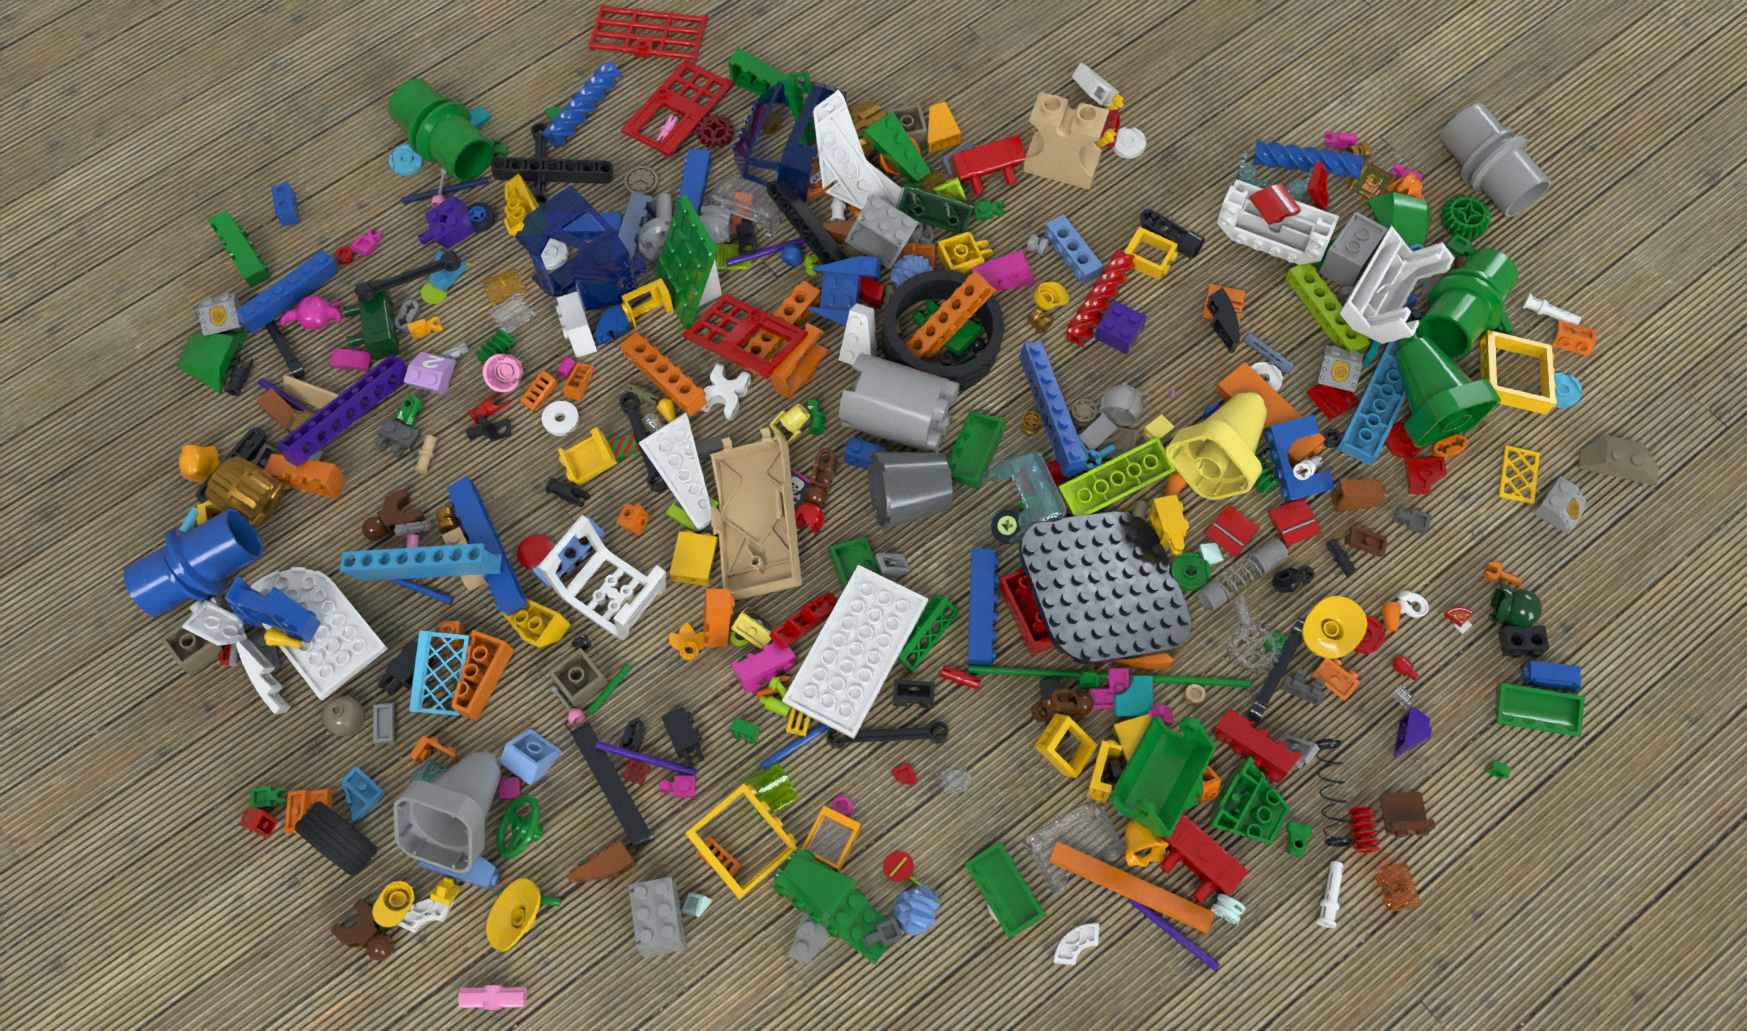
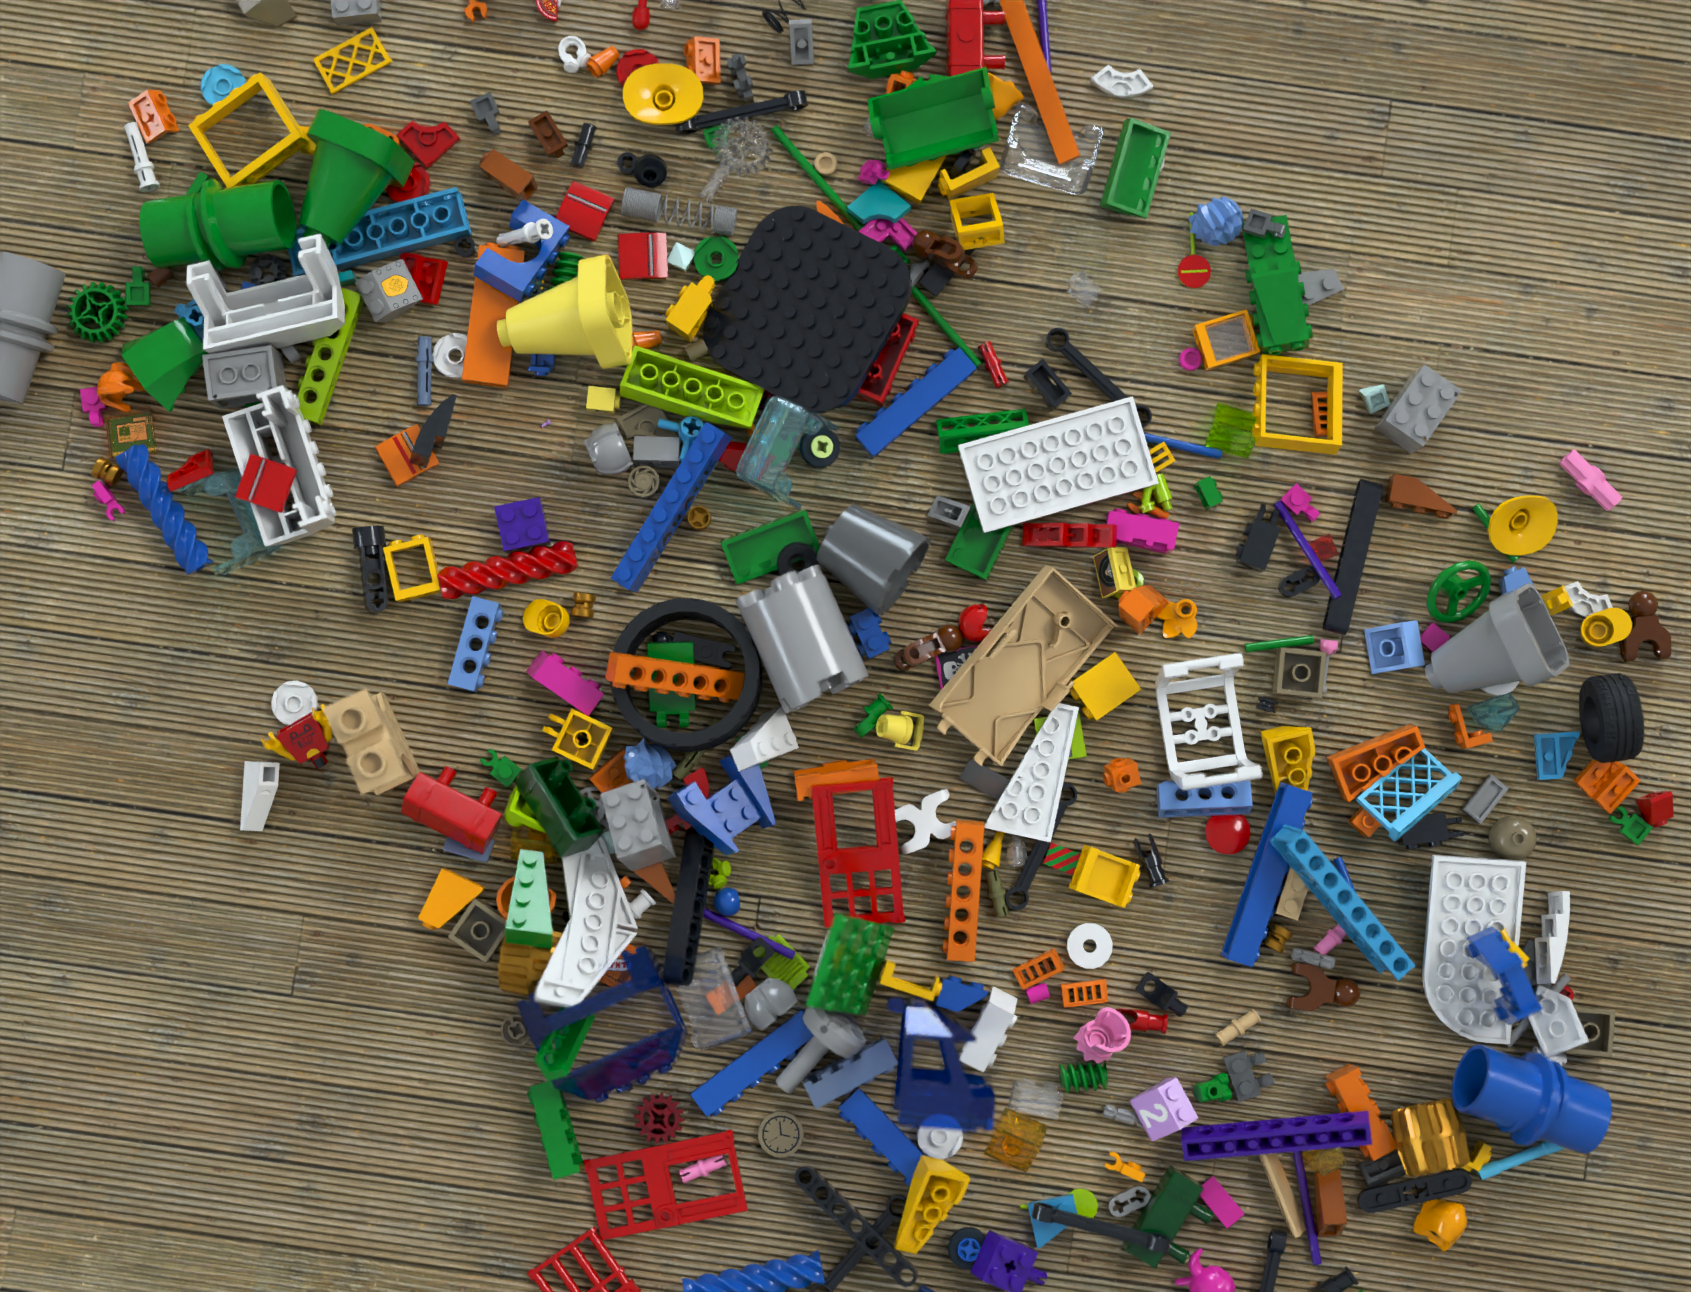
camera: 145 degrees left, 20 degrees up
orange brick [739,280,821,377] -> none
red tile [891,763,917,785] -> none
light grey wheel [1026,233,1049,256] -> none
red wedge [1212,709,1302,784] -> none
none -> black tyre [777,542,819,576]
none -> light grey bar [909,259,930,287]

